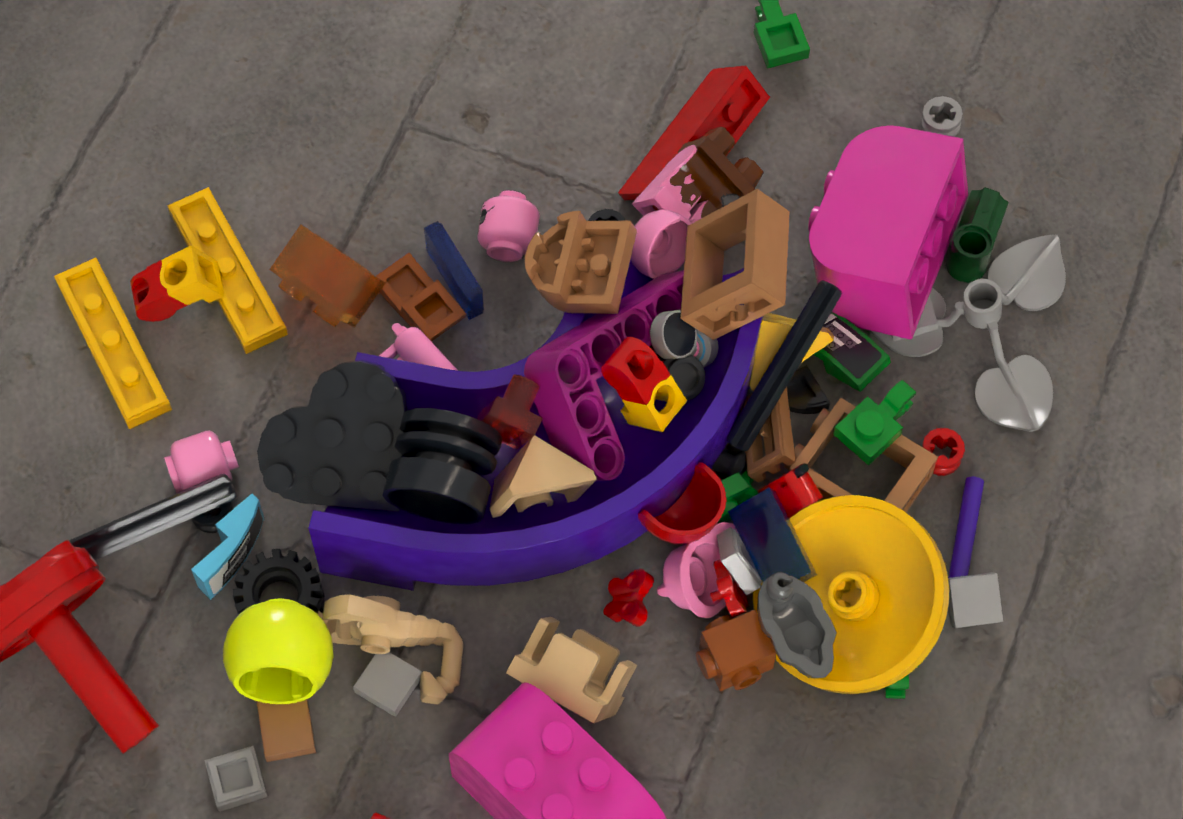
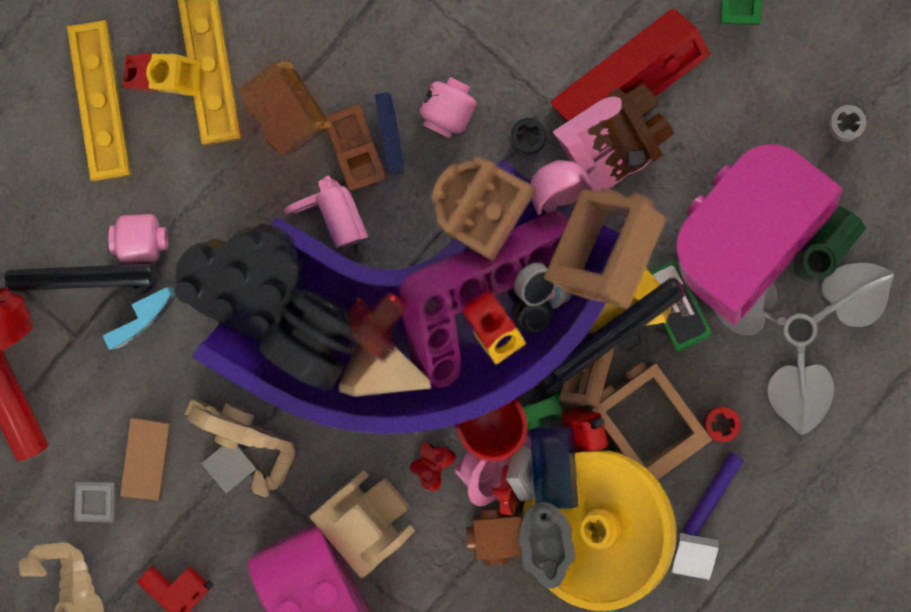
camera: 20 degrees right, 25 degrees up
neon yellow wheel [223,598,334,704] -> none
black tyre [233,549,325,615] -> none
green plate [833,380,916,466] -> none

